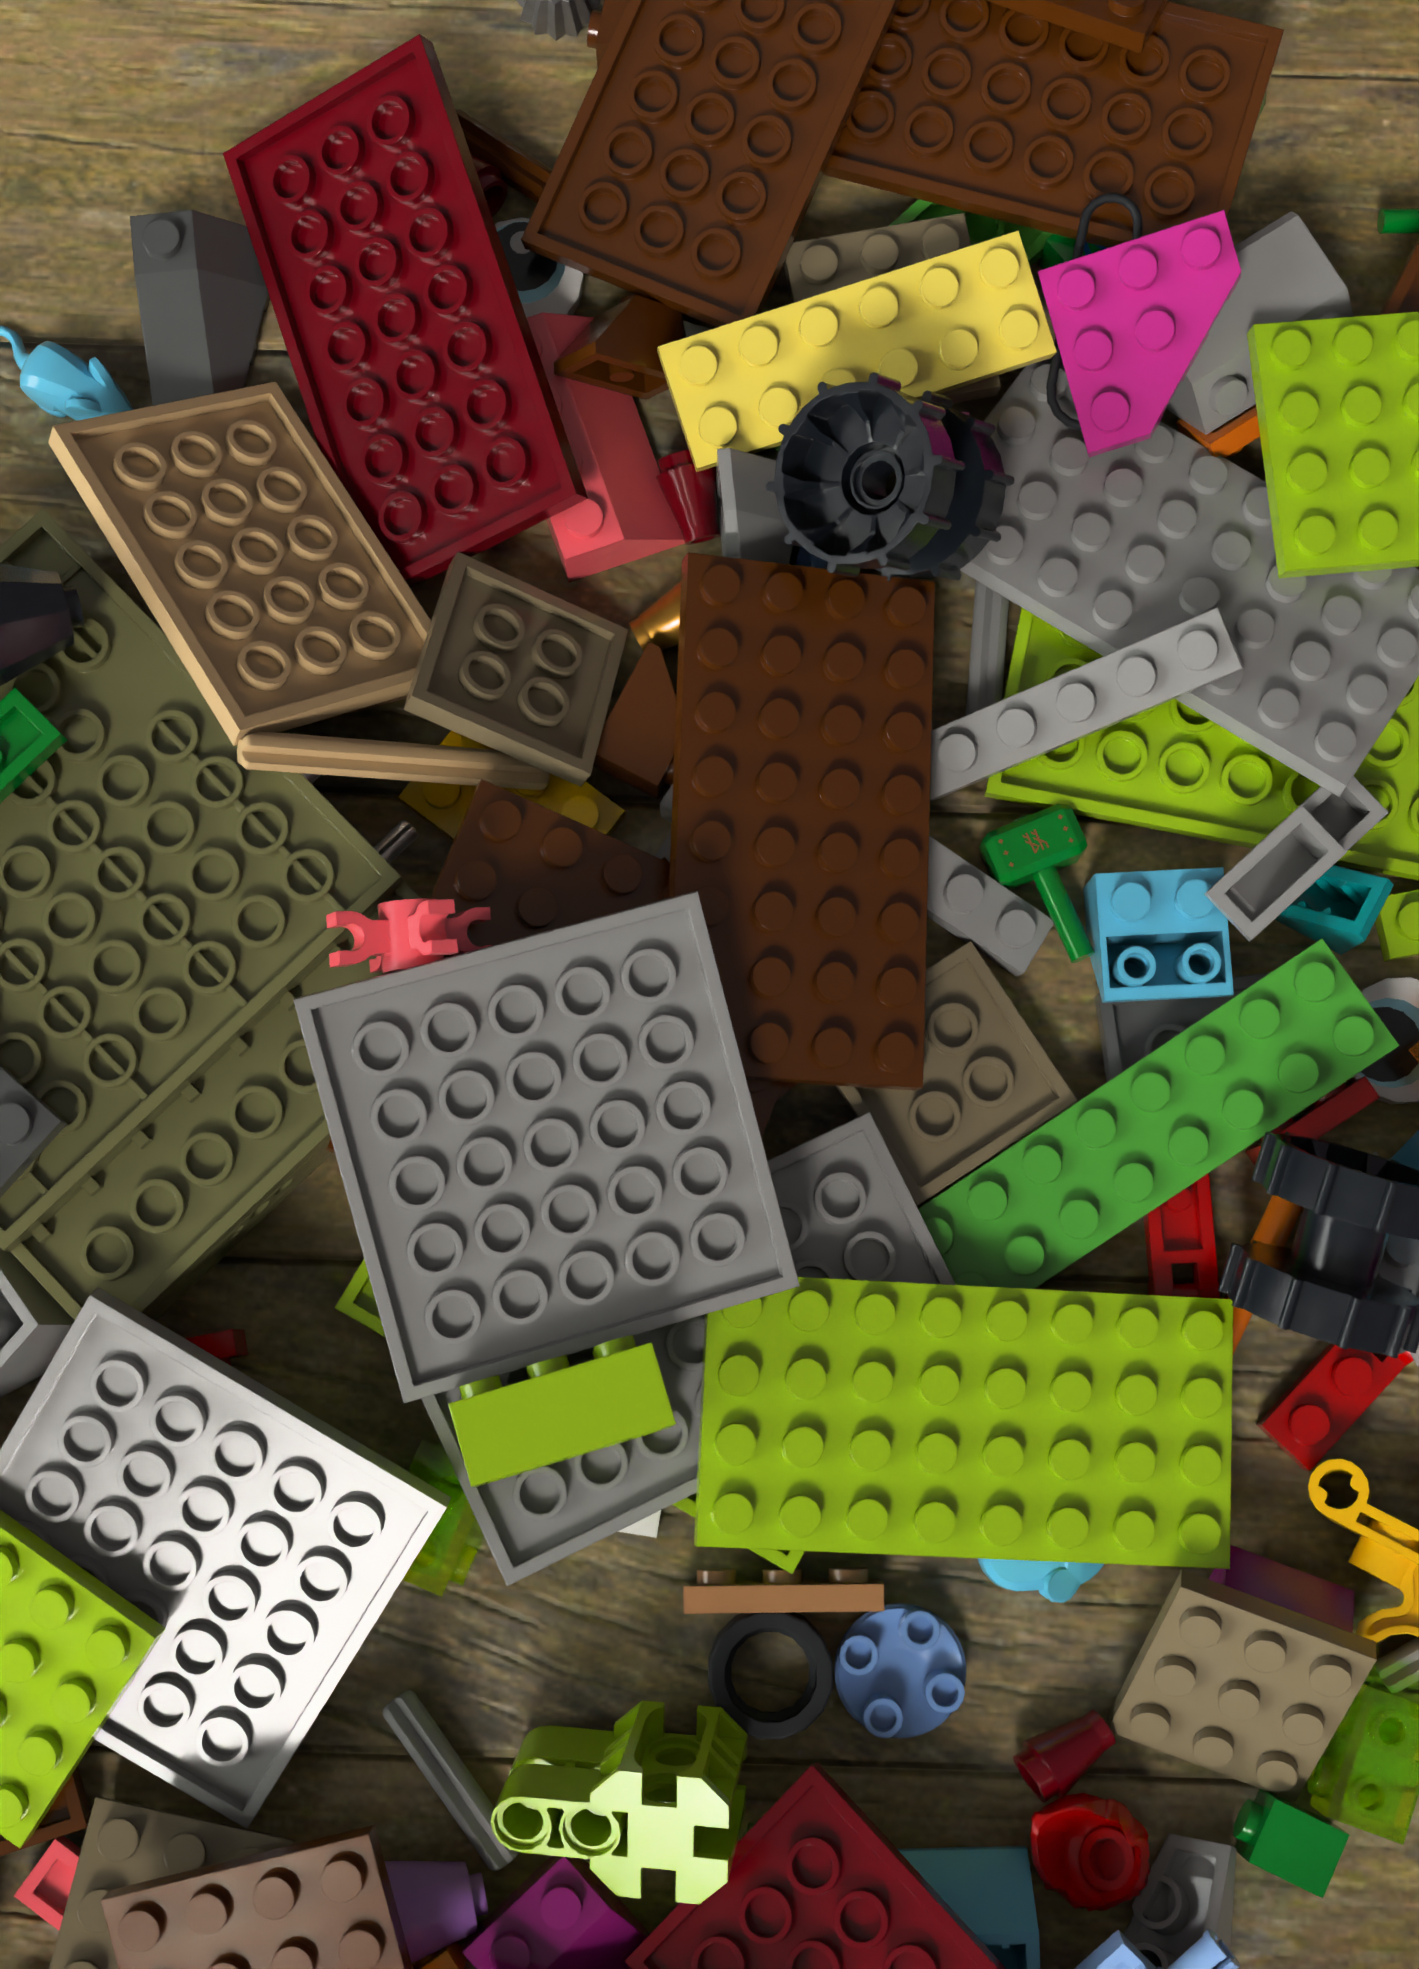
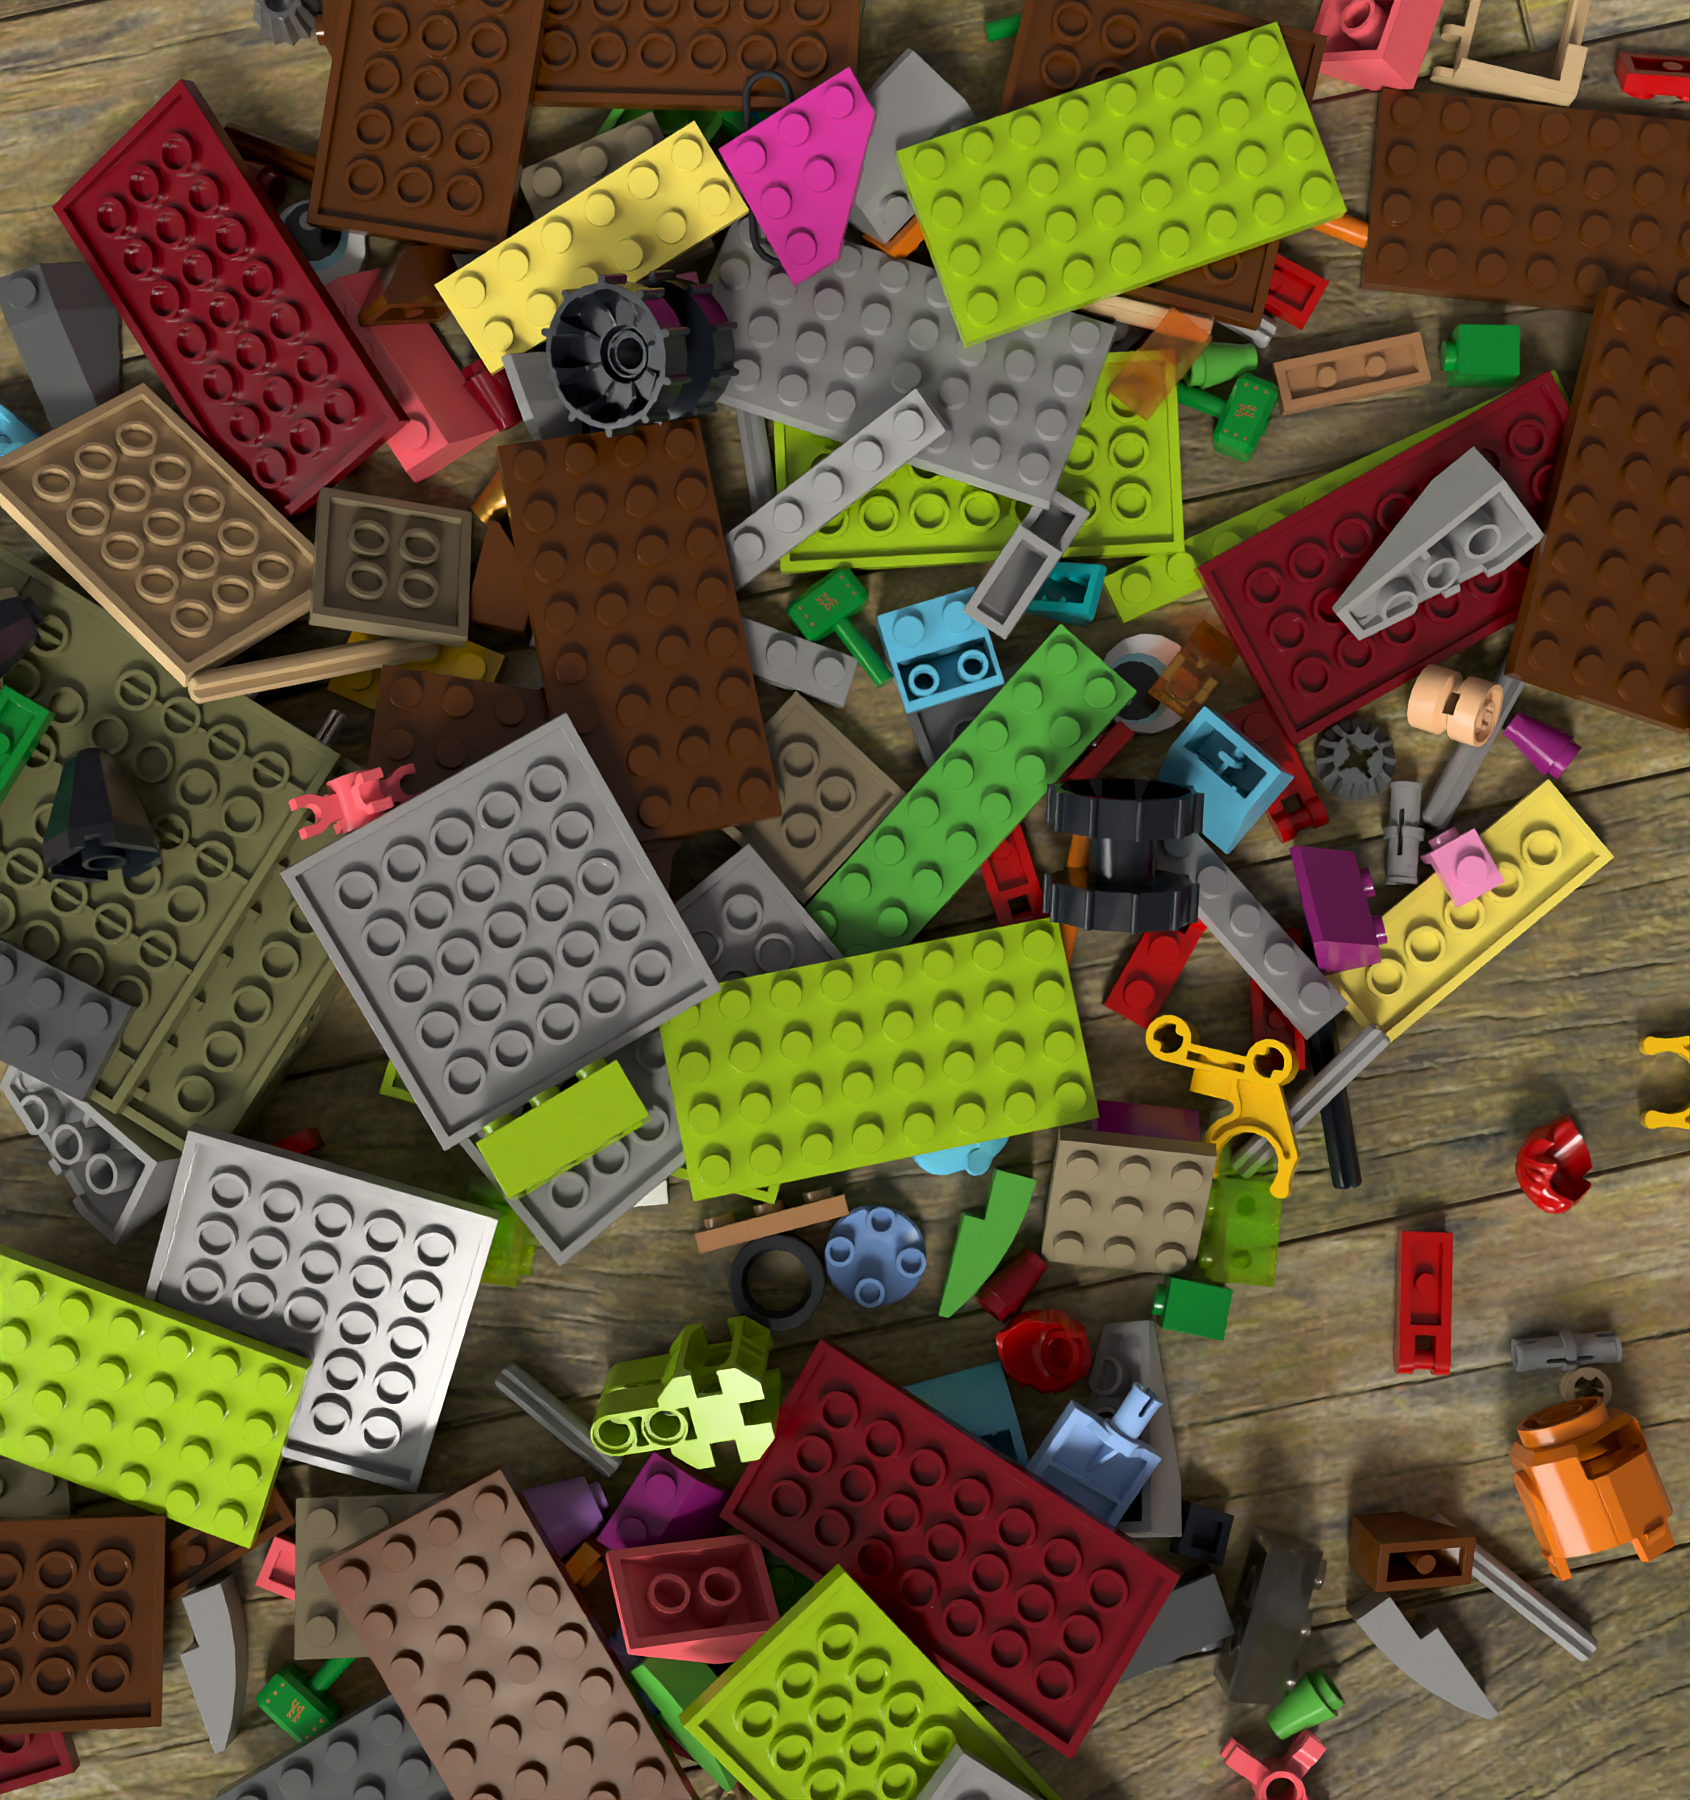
camera: 10 degrees left, 5 degrees up
none -> black cone [42,748,163,883]
none -> bright green slope [937,1167,1037,1318]

